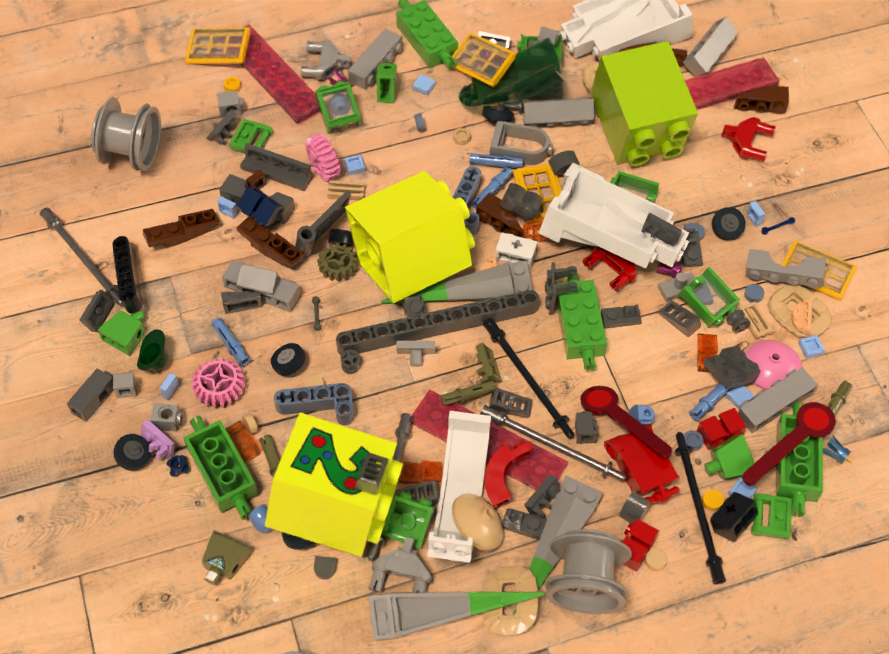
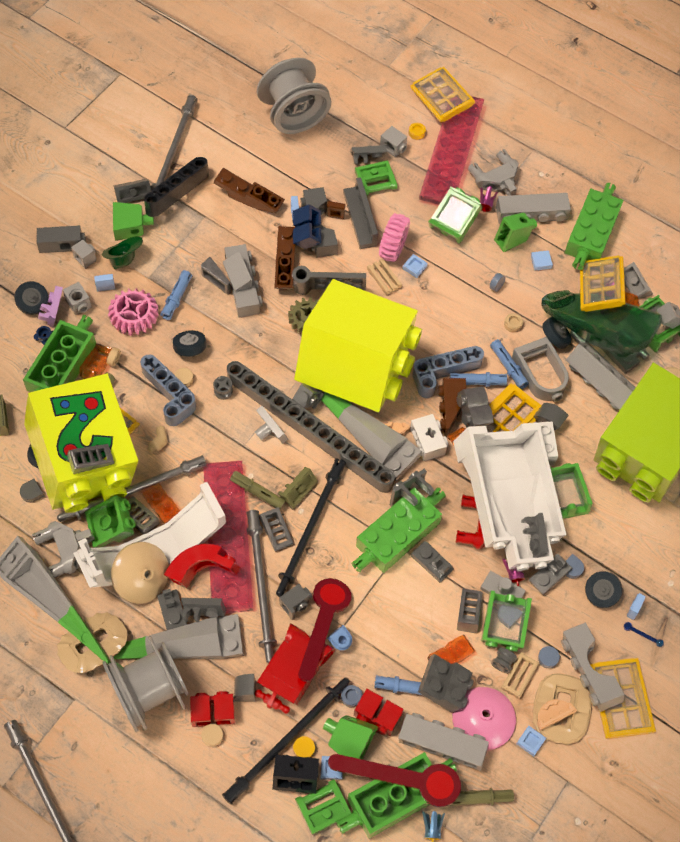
camera: 50 degrees right, 5 degrees up
dark grey hinge [312,296,321,331] -> none
light blue tile [726,385,755,409] -> none

